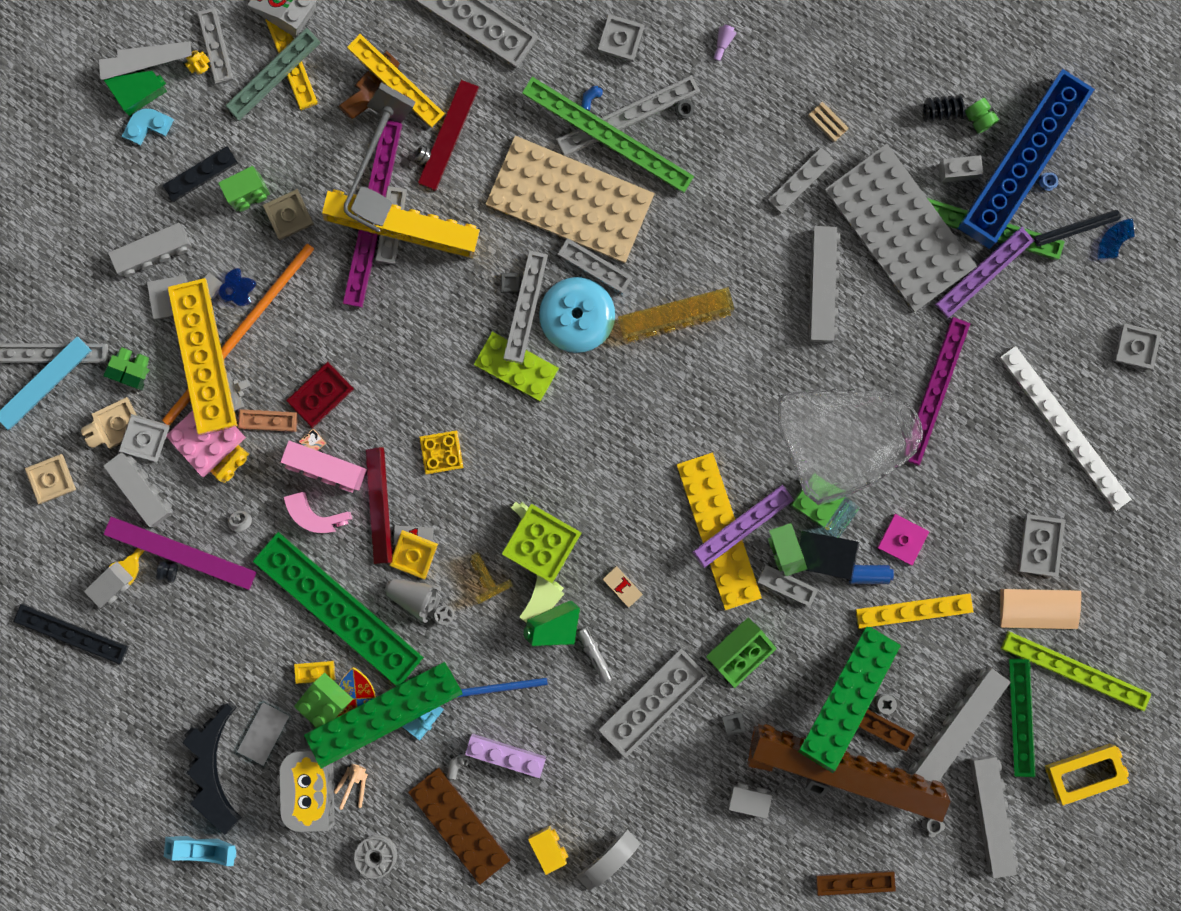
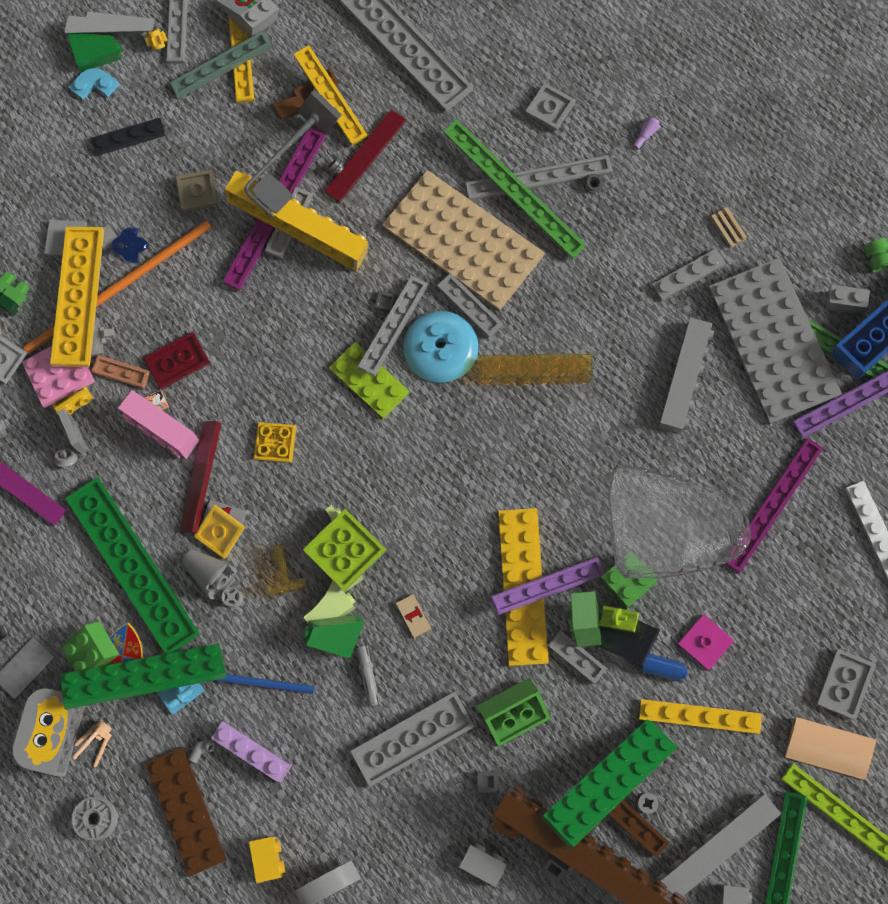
camera: 25 degrees right, 10 degrees down
light grey brick [108,223,192,277] -> none
bright green brick [218,166,271,211] -> none
bright pink arch [284,492,352,533] -> none
yellow plate [294,661,336,684] -> none
blue arm [581,86,603,111] -> none
clear light blue plate [823,497,860,538] -> none
black piece [923,95,965,122] -> none
none -> light grey tile [58,409,88,454]
none -> lime hips [599,606,639,633]

